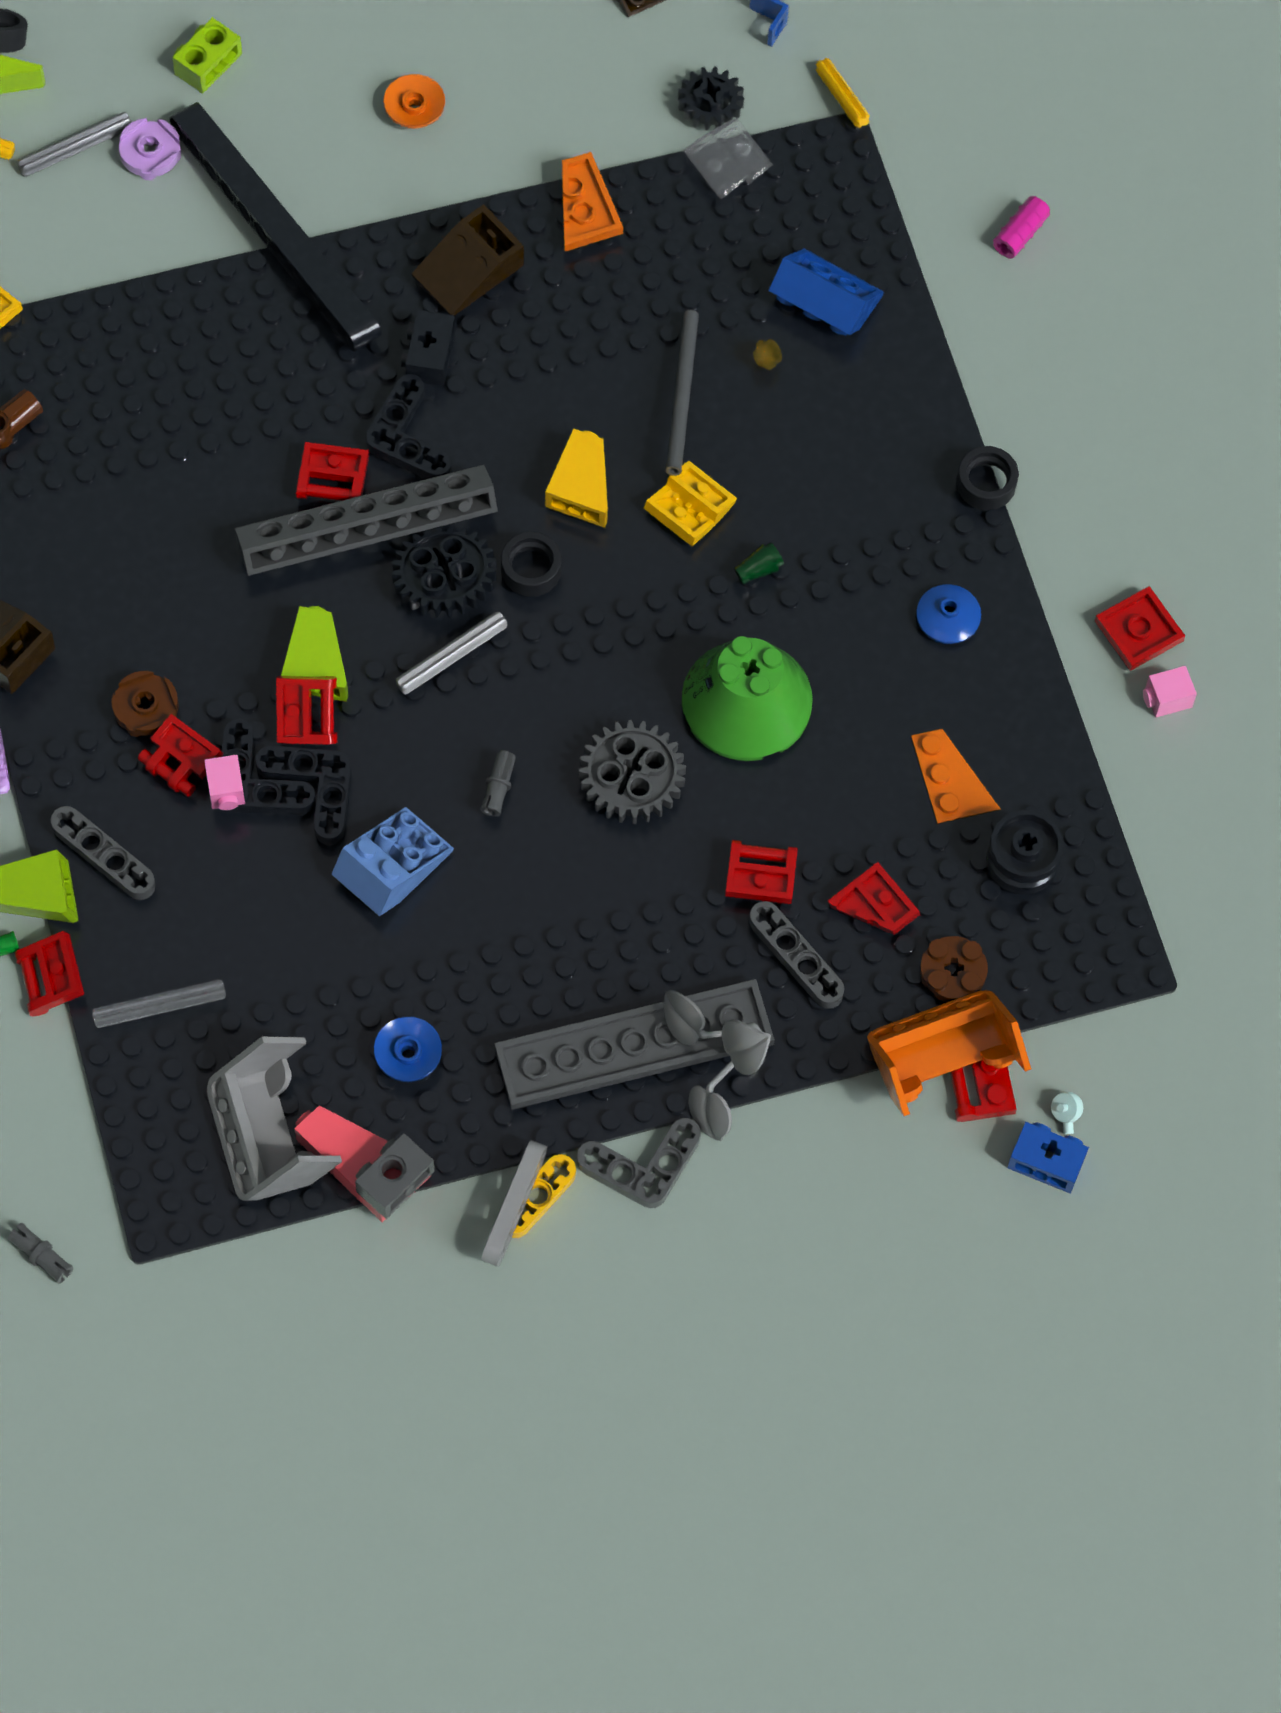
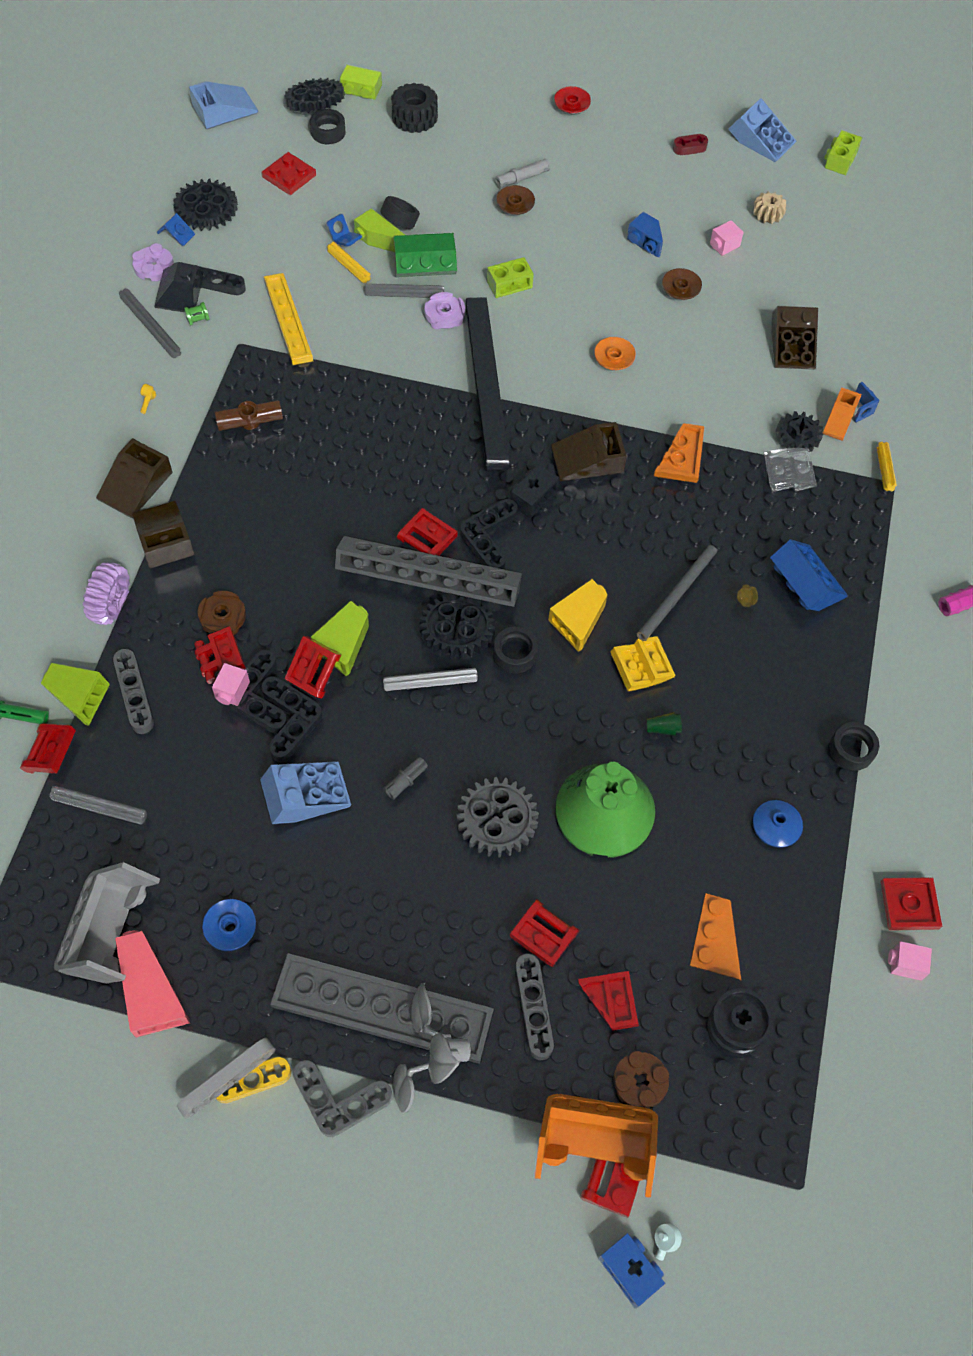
camera: 30 degrees right, 5 degrees down
dark grey brick [355,1133,435,1219] -> none
none -> green slope [394,233,457,277]
none -> orange slope [823,387,862,441]

